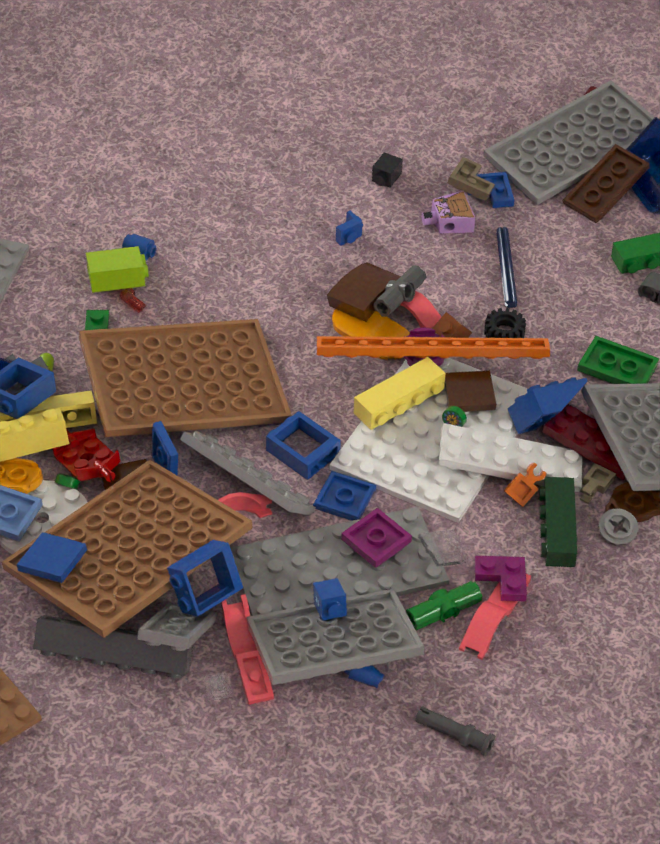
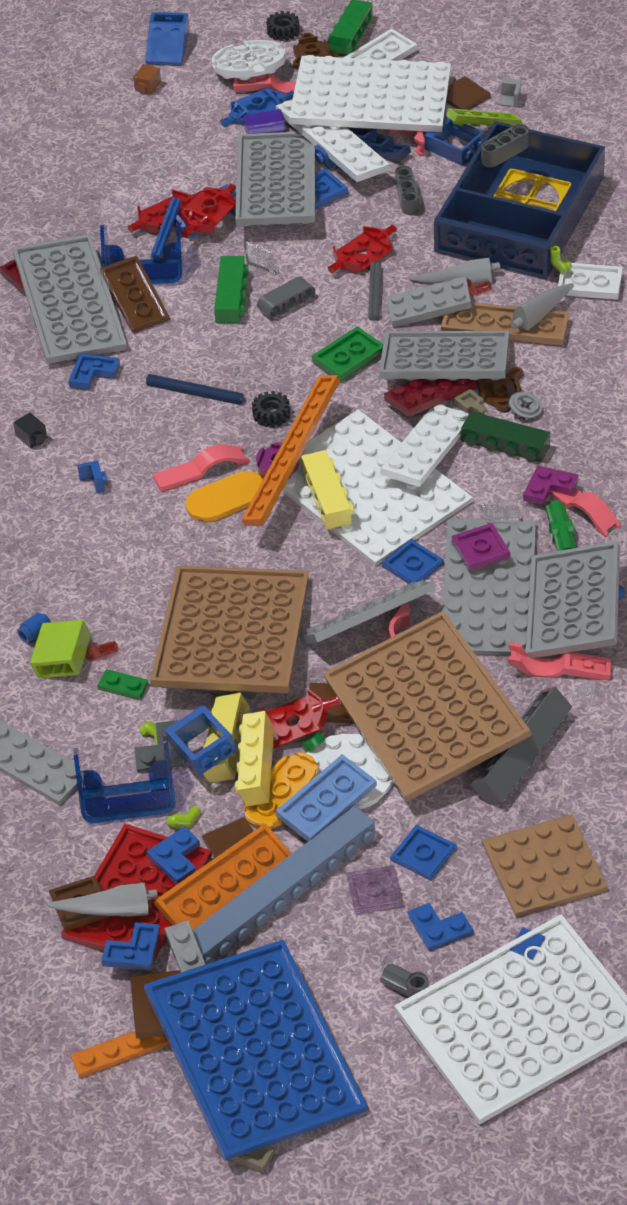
camera: 65 degrees left, 0 degrees up
blue tile [17,532,87,583] -> none
light grey plate [138,603,217,651] -> none
blue tile [151,421,179,476] -> none
blue window [167,540,243,617] -> none
blue window [266,411,341,480] -> none
blue brick [313,578,347,621] -> none
reddish brown slope [327,262,401,322] -> none
dark grey piece [374,265,427,317] -> none
torso [421,191,475,234] -> none
dark orange brick [432,312,472,338] -> none
tile [442,406,467,427] -> none
reddish brown tile [445,370,497,412] -> none
dark tan plate [447,157,495,201] -> none
orange plate [504,462,547,507] -> none
blue slope [508,377,588,434] -> none

